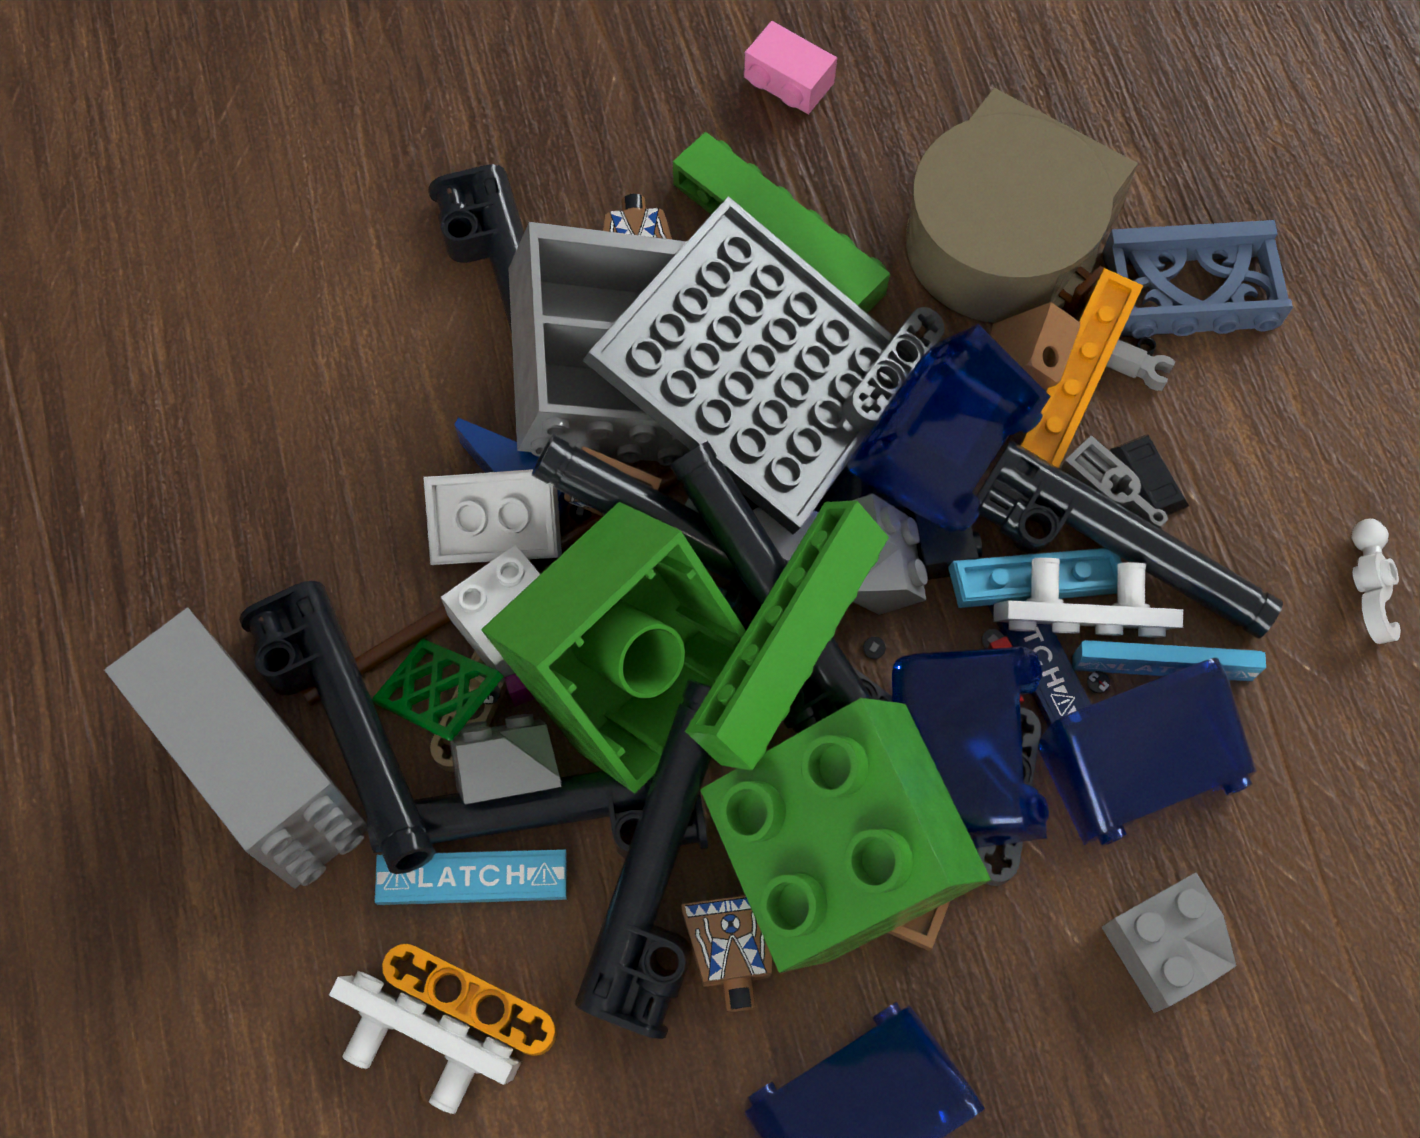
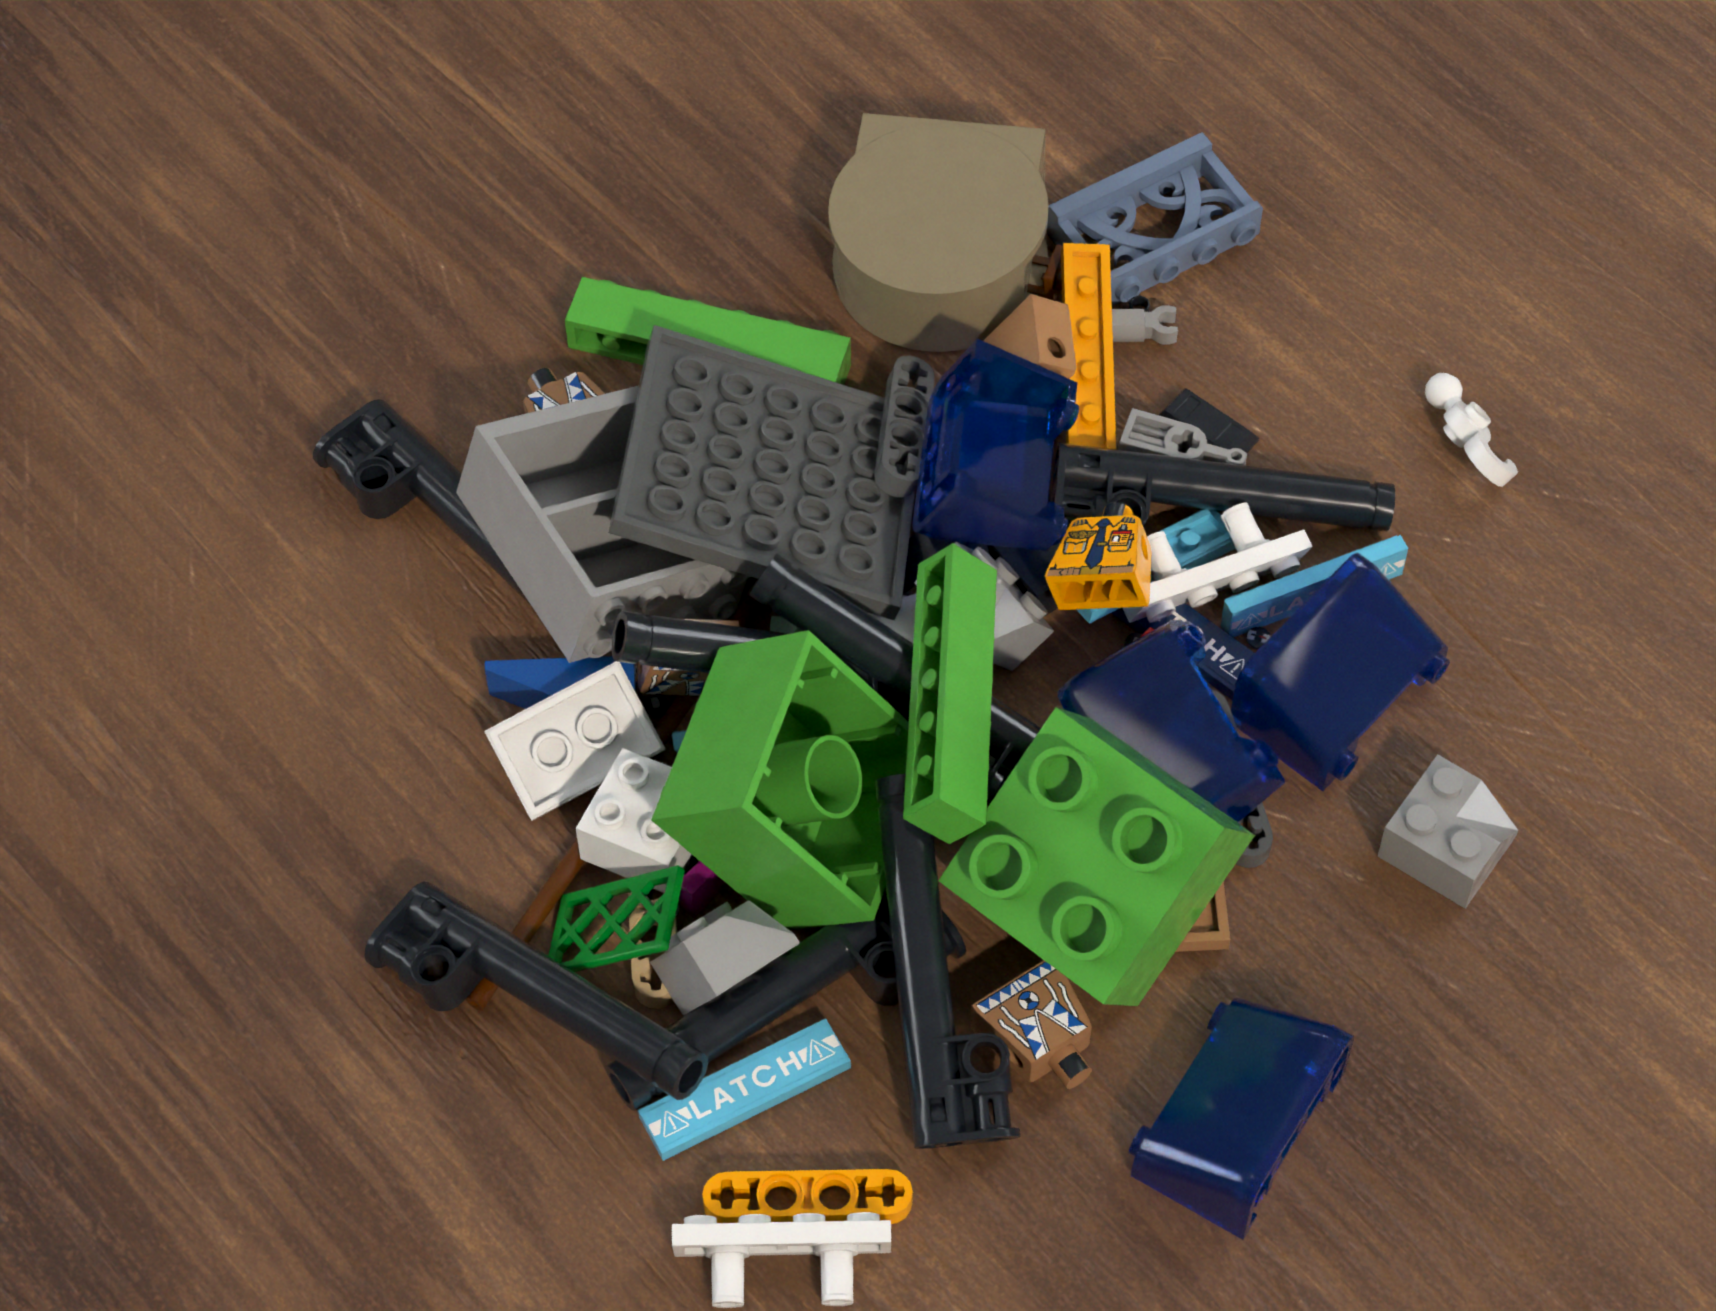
camera: 25 degrees left, 10 degrees down
light grey container [104,607,368,889] -> none
bright pink brick [744,21,837,115] -> none
black piece [863,637,886,659] -> none
none -> light orange torso [1045,502,1152,610]

